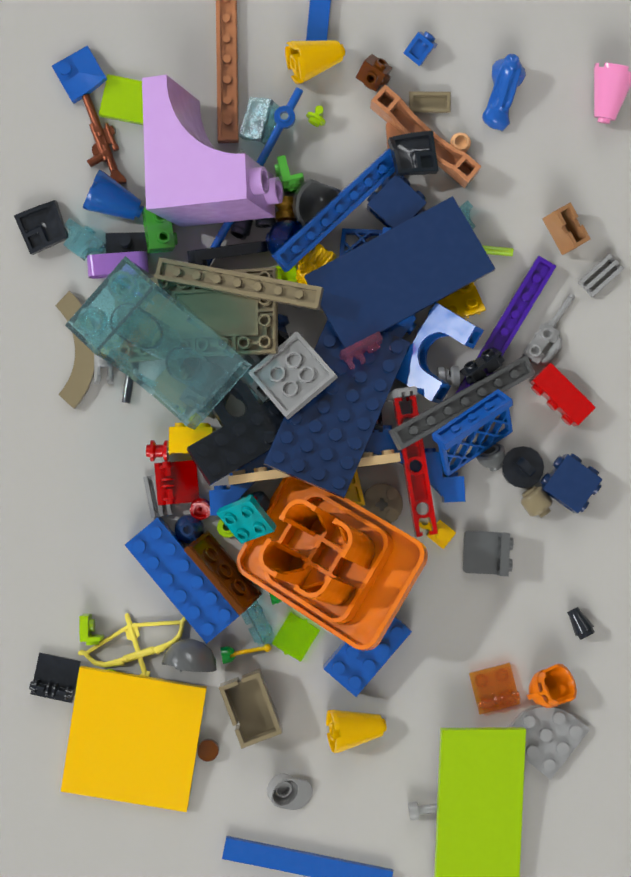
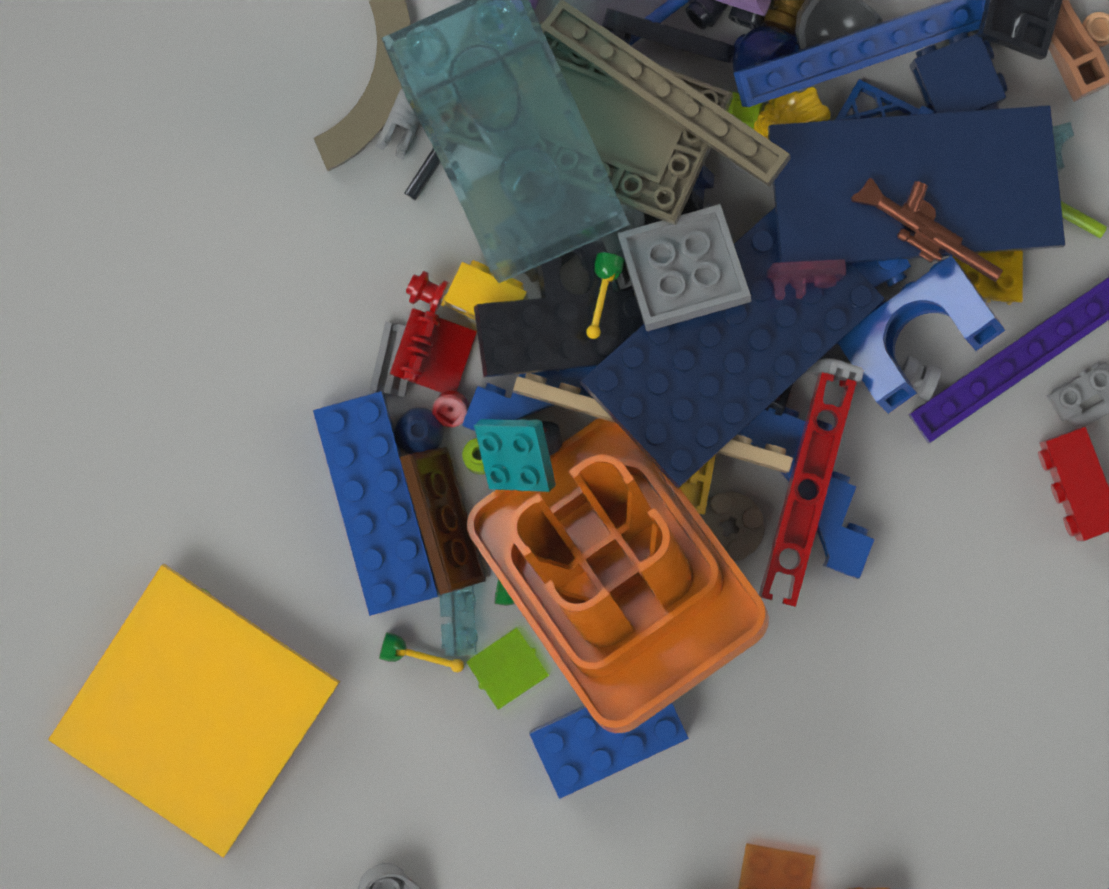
camera: 30 degrees right, 0 degrees up
black hinge [29,652,81,703] -> none
light yellow piece [78,613,187,677] -> none
lime bracket [79,614,104,645] -> none
dark grey cylinder [162,639,217,672] -> none
reddish brown tile [197,739,219,762] -> none
dark tan piece [219,669,283,749] -> none
yellow cone [326,709,387,753] -> none
dark grey plate [389,355,536,450] -> none
yellow plate [419,517,456,549] -> none
blue fence [432,389,513,476] -> none
black hinge [460,347,505,385] -> none
dark grey bracket [463,531,514,577] -> none
dark grey brick [476,443,505,471] -> none
black tile [501,446,544,488] -> none
dark tan head [521,485,553,518] -> none
dark blue brick [540,453,603,514] -> none
black cone [567,607,595,640] -> none
none -> hinge [586,252,625,339]
none -> copper piece [851,178,1003,282]

